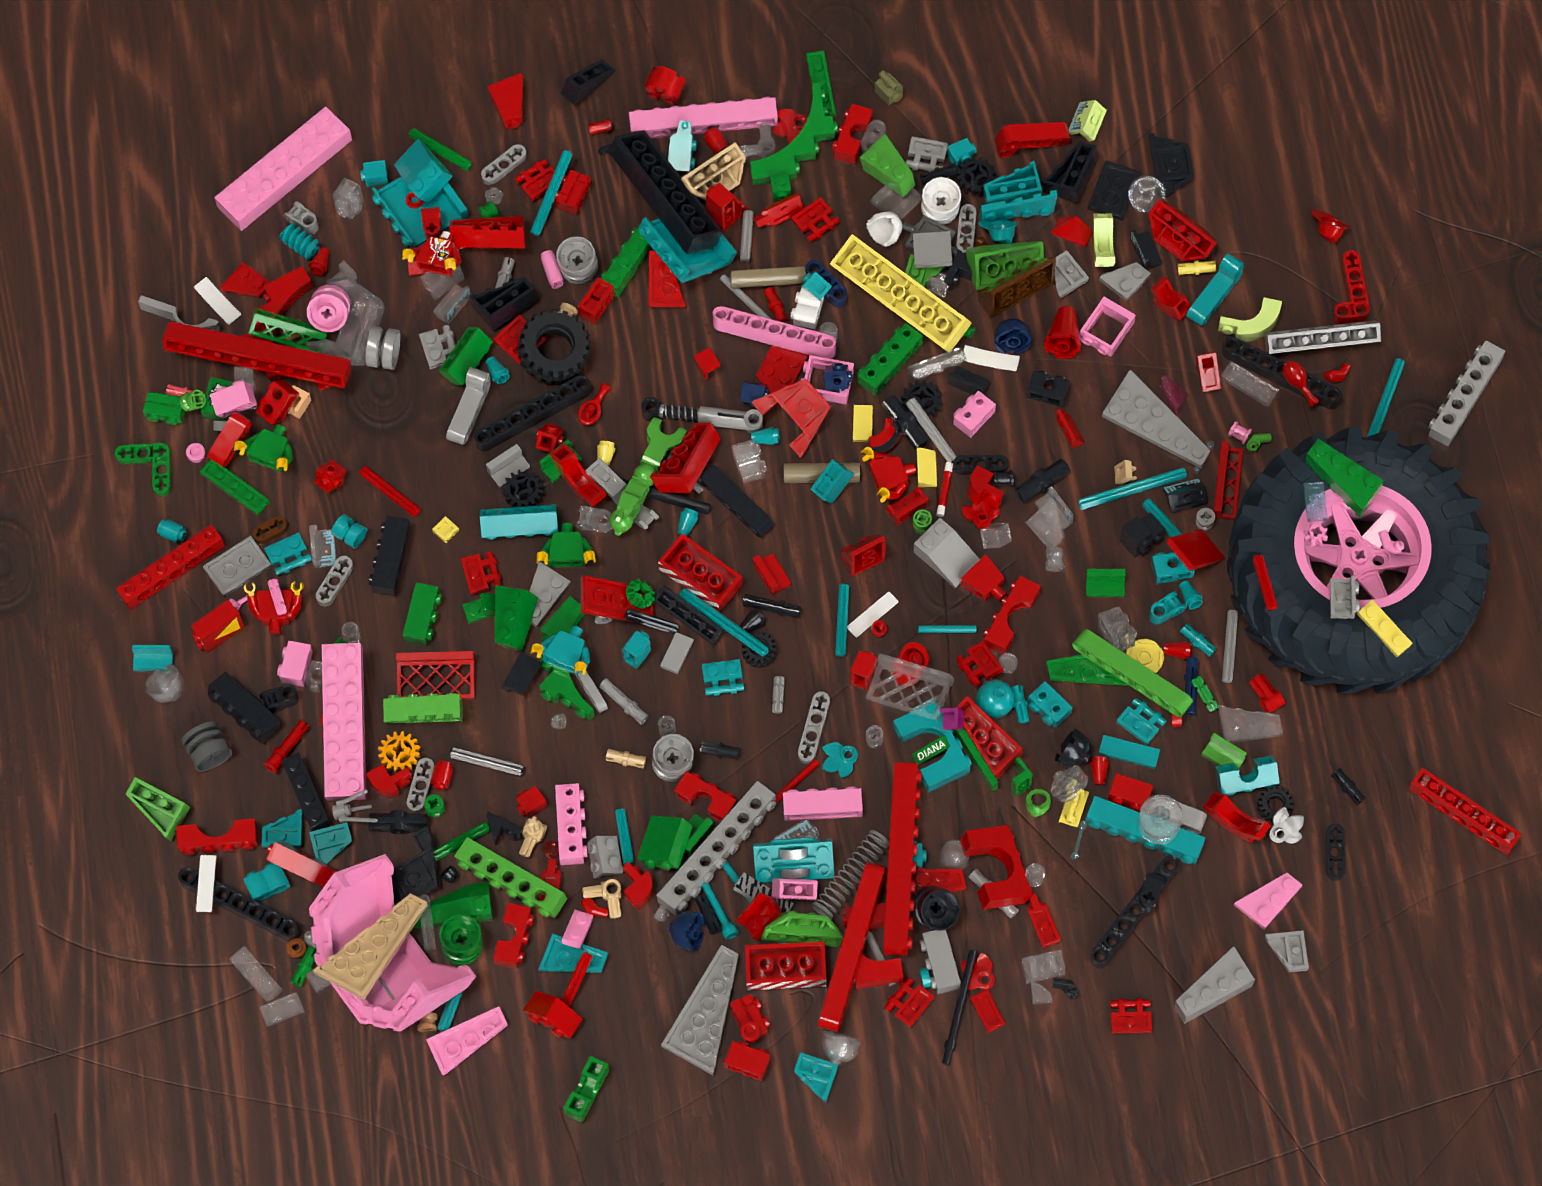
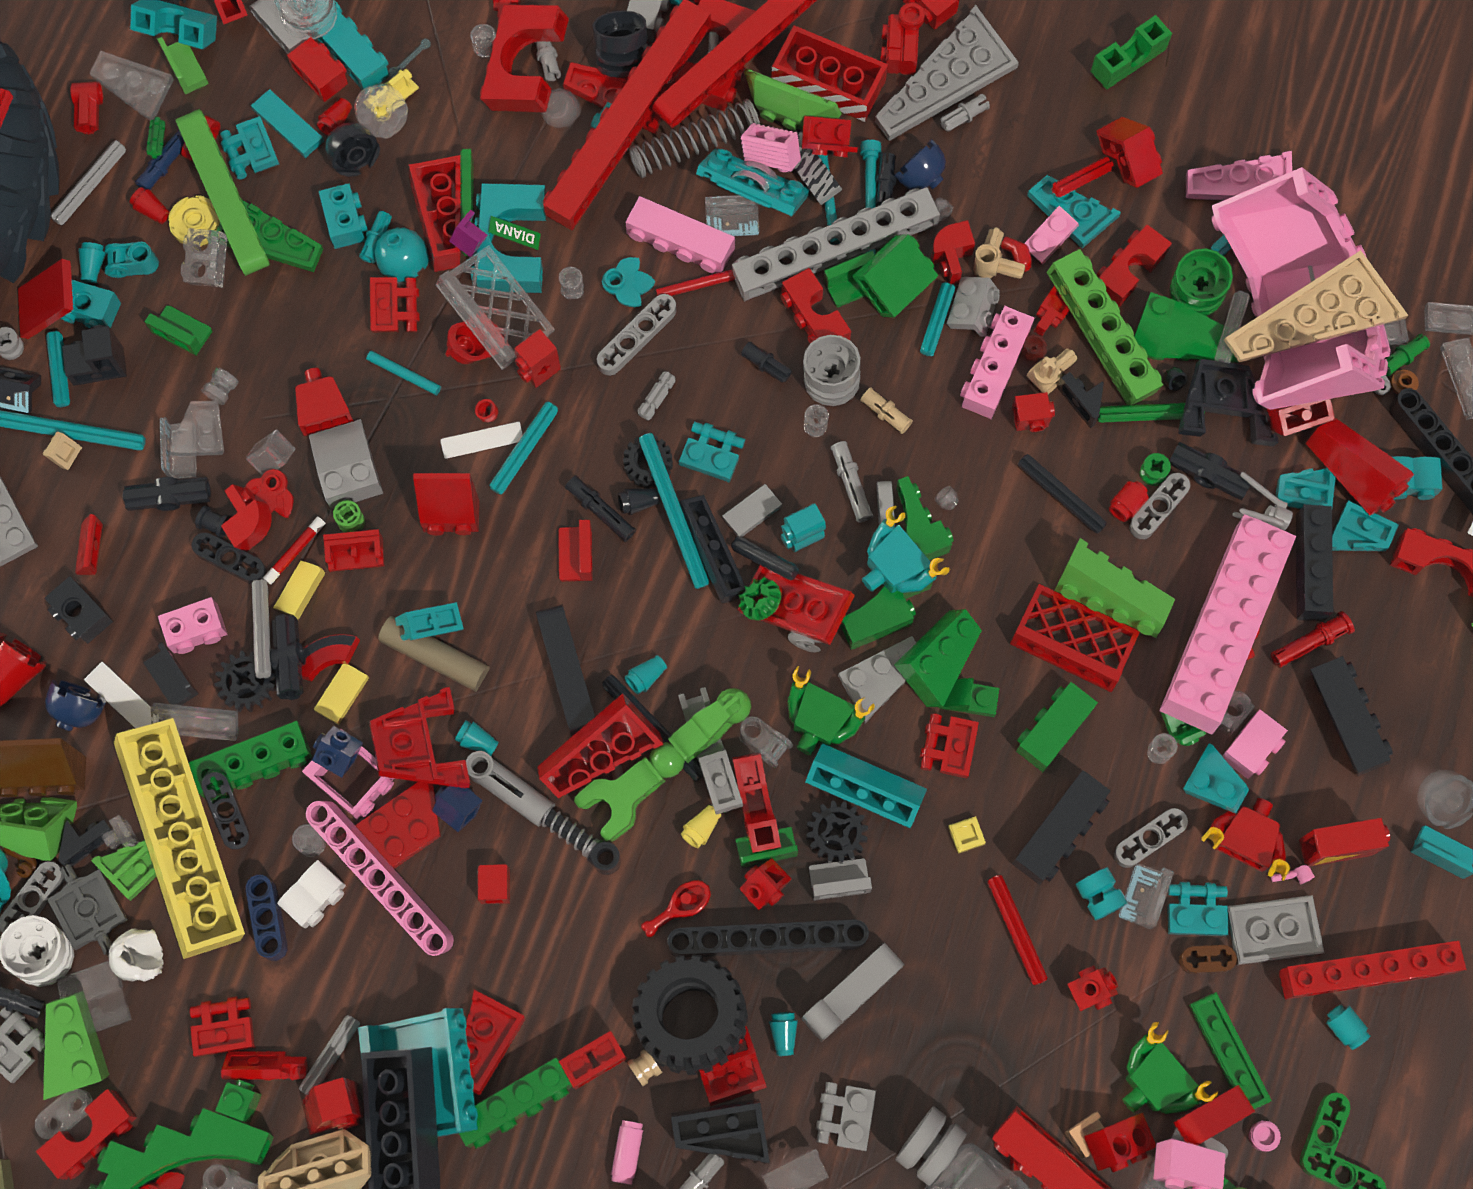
camera: 155 degrees left, 5 degrees up
dark grey wheel [181,721,232,772] -> none
black piece [260,684,299,714] -> none
bright pink axle [268,579,287,615] -> none
red brick [366,764,413,798] -> none
light orange gear [378,731,421,774] -> none
green brick [438,327,493,386] -> none
black panel [501,652,541,695] -> none
light grey wheel [556,236,598,284] -> none
red brick [658,533,743,612] -> none
light grey bar [720,274,771,319] -> none
dark tan brick [729,266,806,288] -> none
clear brick [731,439,767,484] -> none
red pin [763,287,788,323] -> none
teal bracket [801,271,832,301] -> none
red torso [861,447,916,503] -> none
light grey tile [913,231,952,268] -> none
red arch [983,575,1041,656] -> none
clear tile [998,653,1018,673] -> none
green panel [1011,757,1033,798] -> none
bright green piece [1025,789,1051,817] -> none
teal pin [1180,623,1217,657] -> none
none -> black beam [202,769,249,849]
none -> light grey axle [940,94,990,131]
none -> teal wing [1183,744,1249,813]

